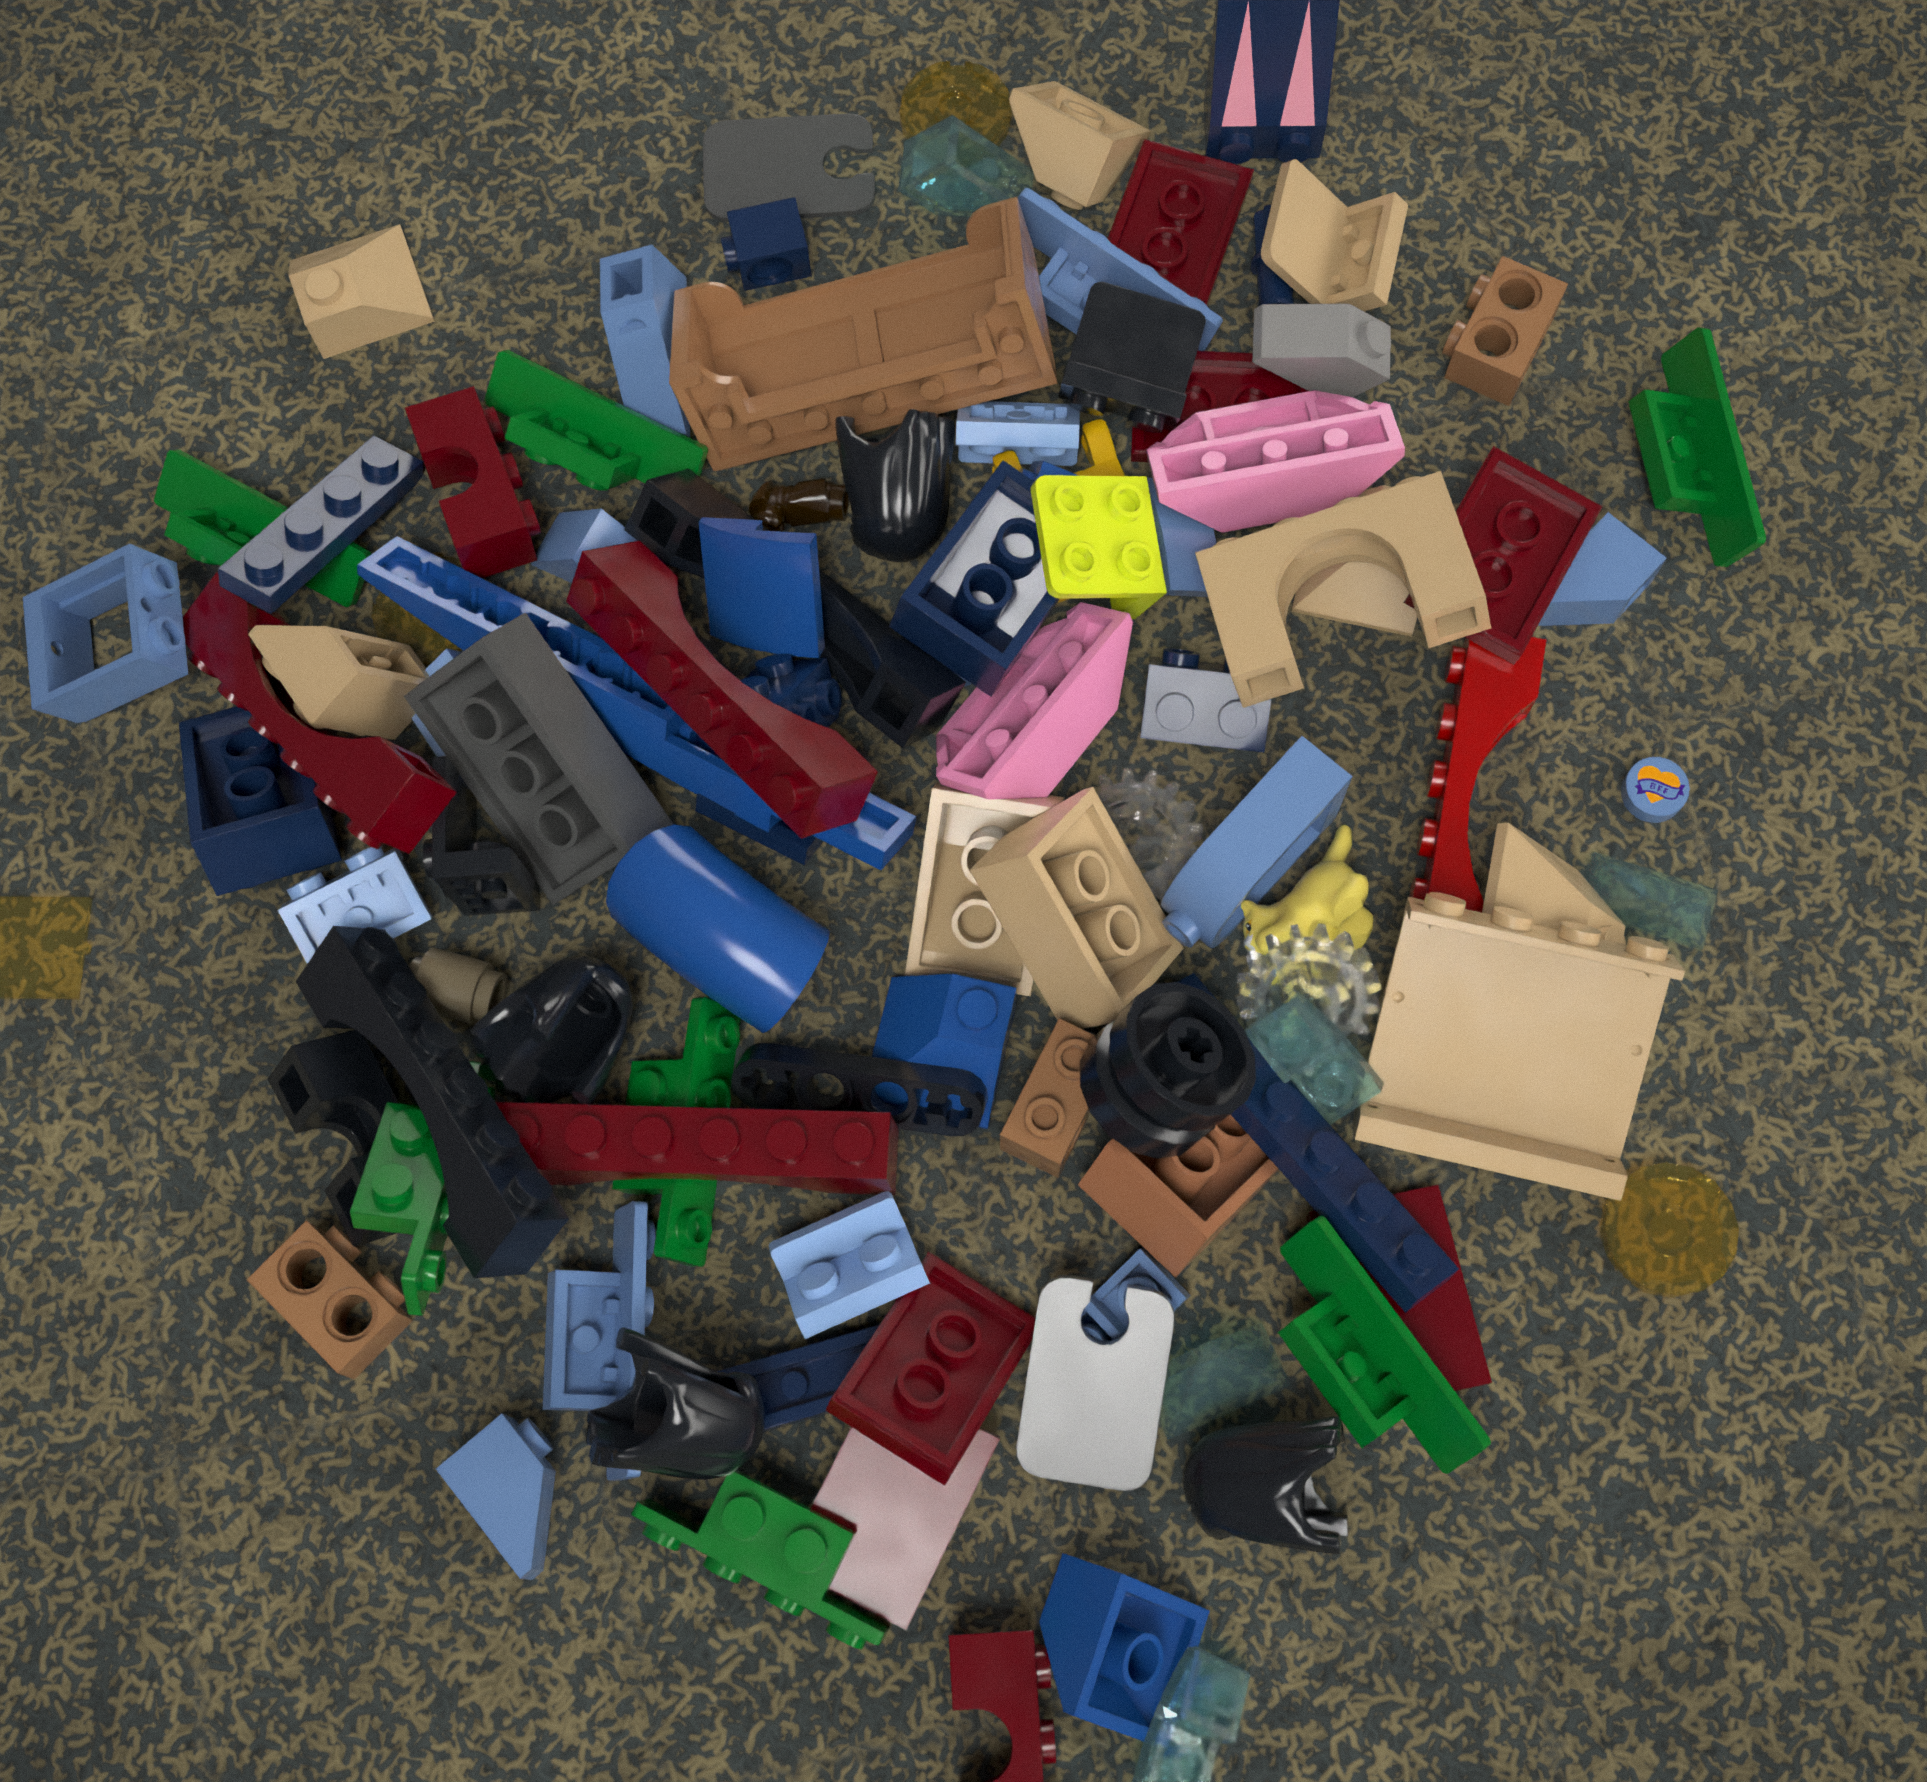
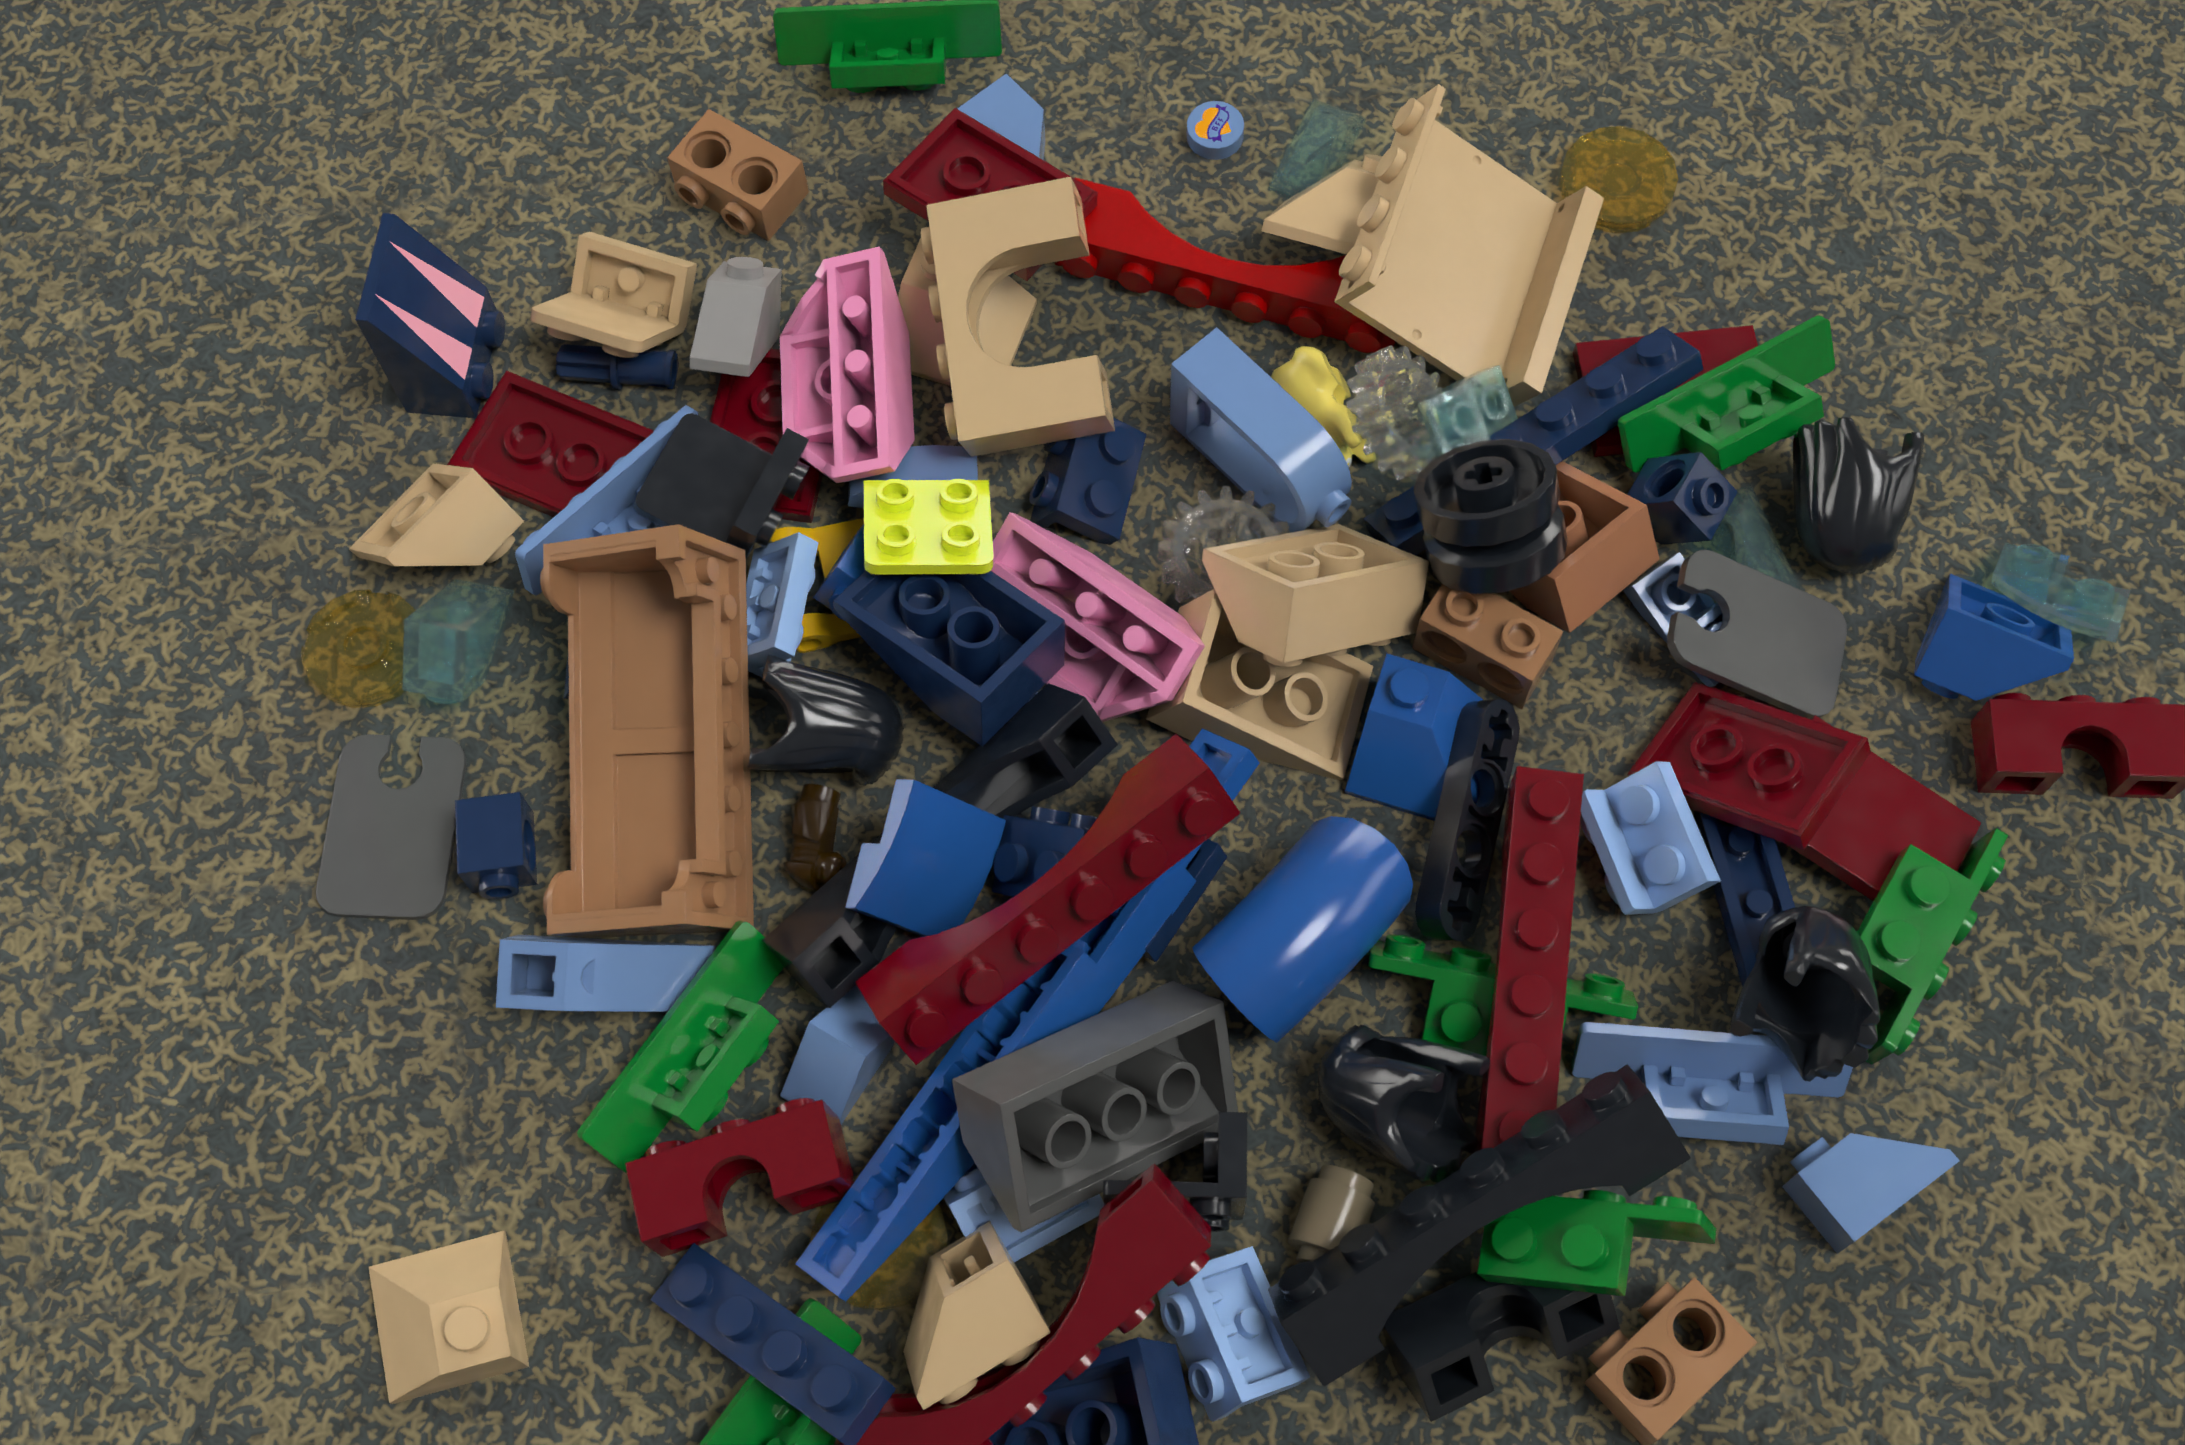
camera: 85 degrees left, 5 degrees down
none -> dark blue brick [1627,452,1738,545]

